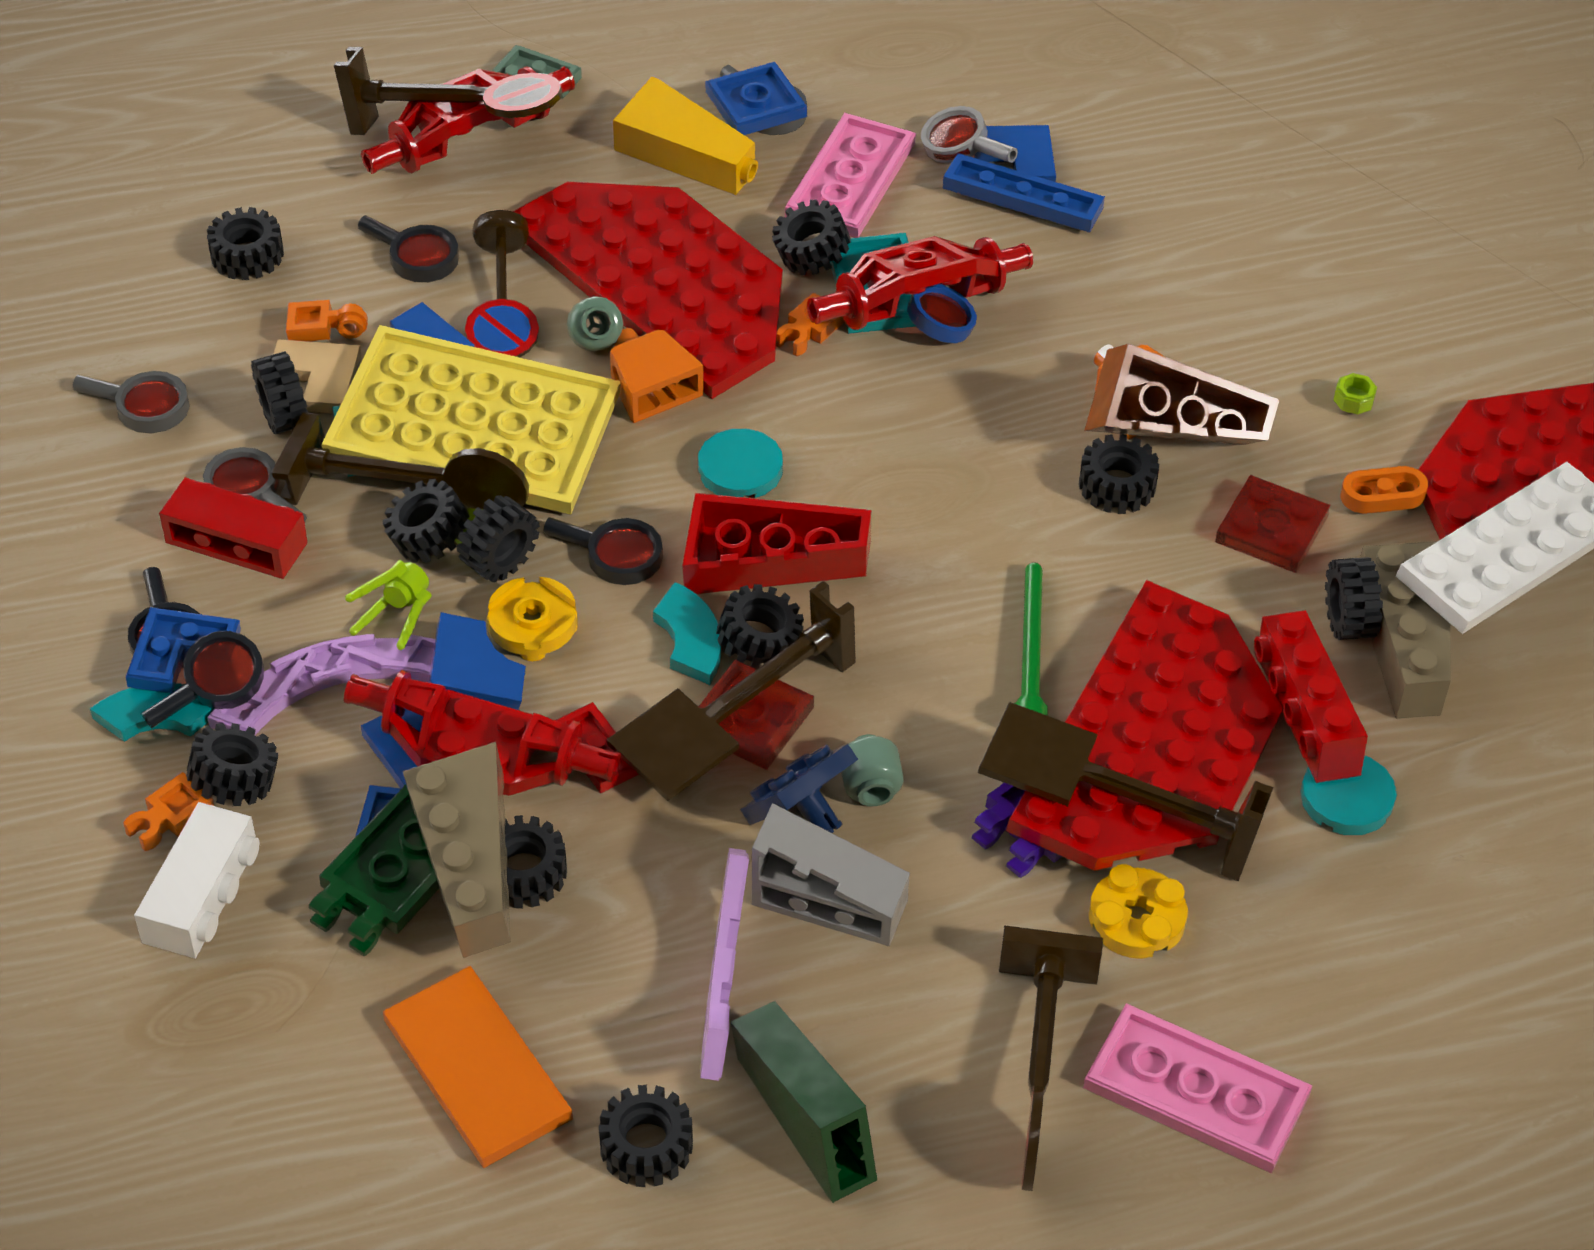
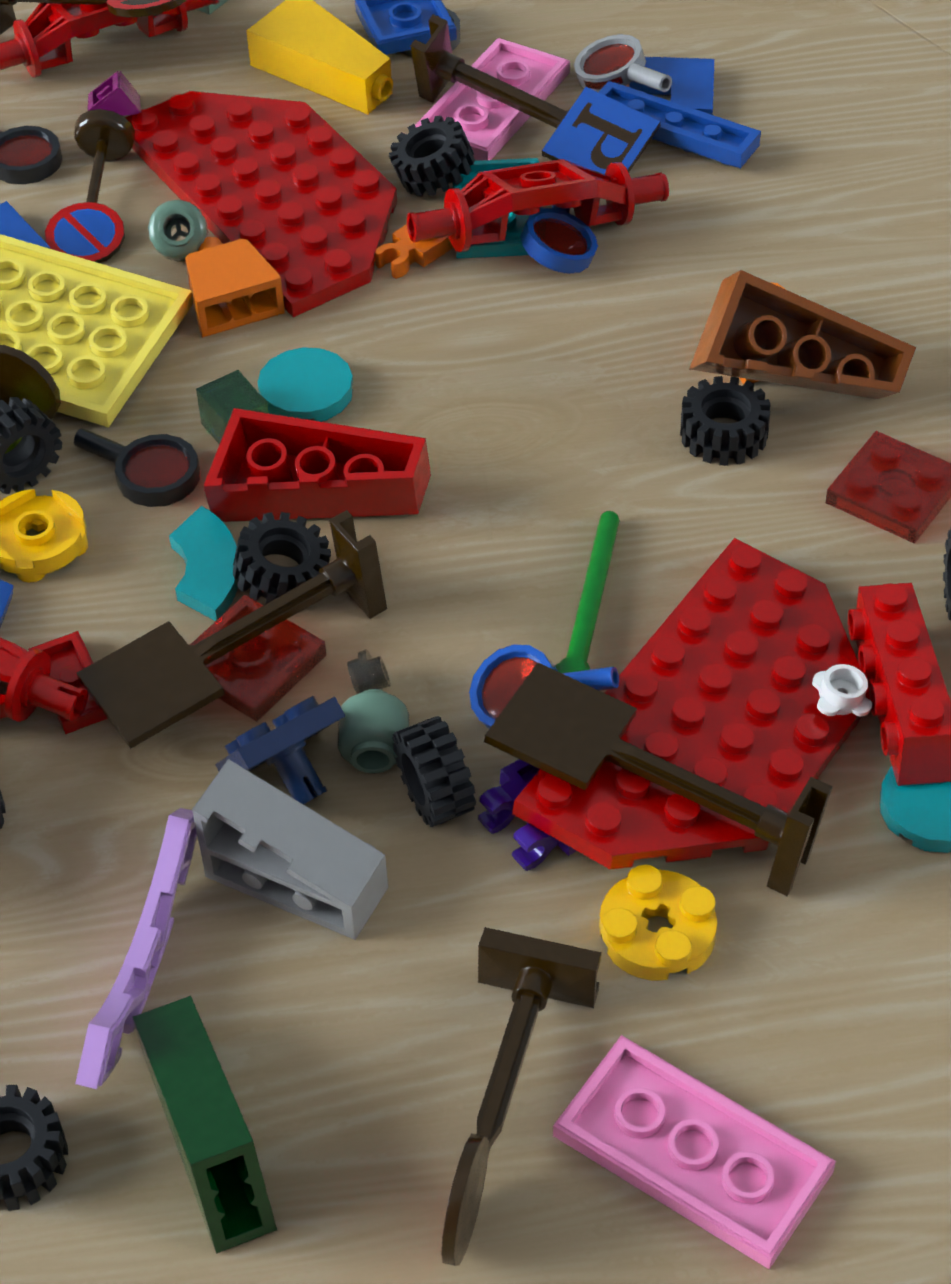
camera: 10 degrees right, 0 degrees up
none -> magenta slope [88,71,141,116]
none -> clear green brick [196,370,269,444]
none -> clear smoke plate [347,649,391,694]
none -> black tyre [392,716,476,827]
none -> piece [410,14,660,175]
none -> piece [469,644,619,729]
none -> white plate [812,664,872,717]

